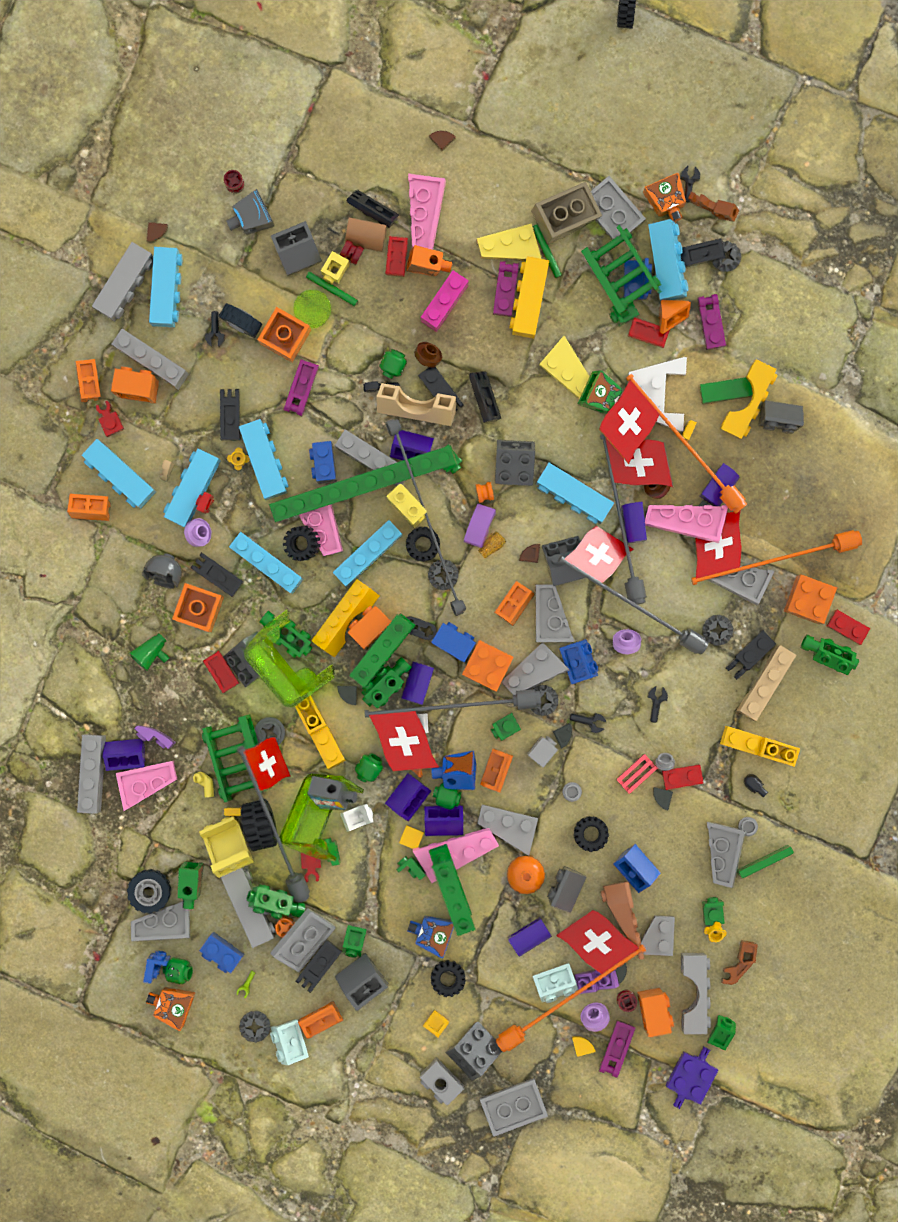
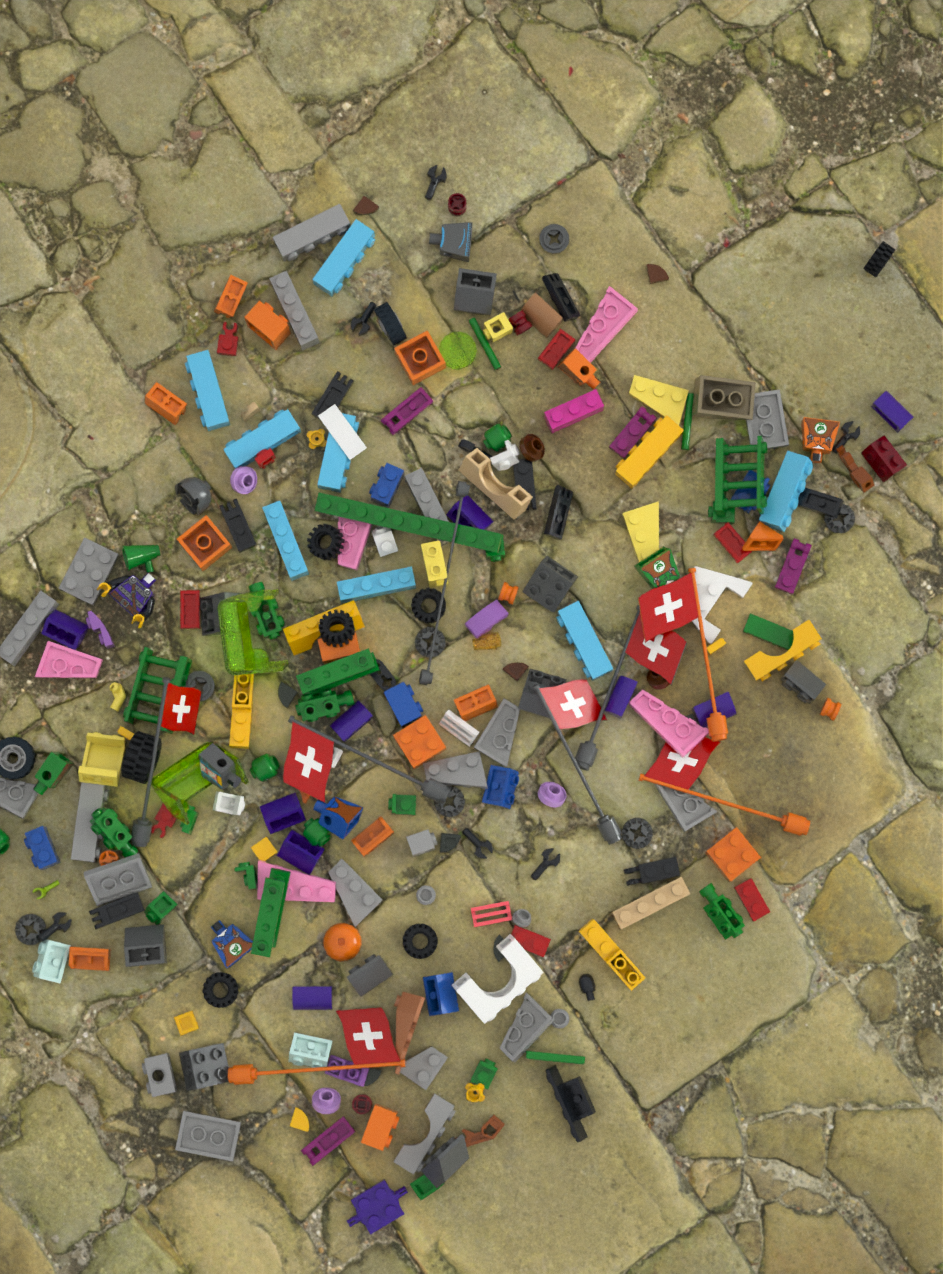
camera: 30 degrees right, 5 degrees down
none -> black bar [38,912,72,941]
none -> light grey plate [59,538,119,606]
none -> torso [97,573,156,628]
none -> white sticker [318,404,367,460]
none -> black tyre [319,610,355,647]
none -> white bracket [371,526,398,557]
none -> dark grey slope [421,1134,469,1188]
none -> black bar [425,165,447,200]
none -> white tile [439,710,479,747]
none -> white arch [452,934,543,1024]
none -> white bracket [490,440,520,471]
none -> dark grey gear [539,224,569,254]
none -> black bracket [546,1065,596,1143]
none -> orange wheel [820,697,842,721]
none -> dark red bracket [861,435,907,482]
none -> dark purple brick [871,391,914,433]

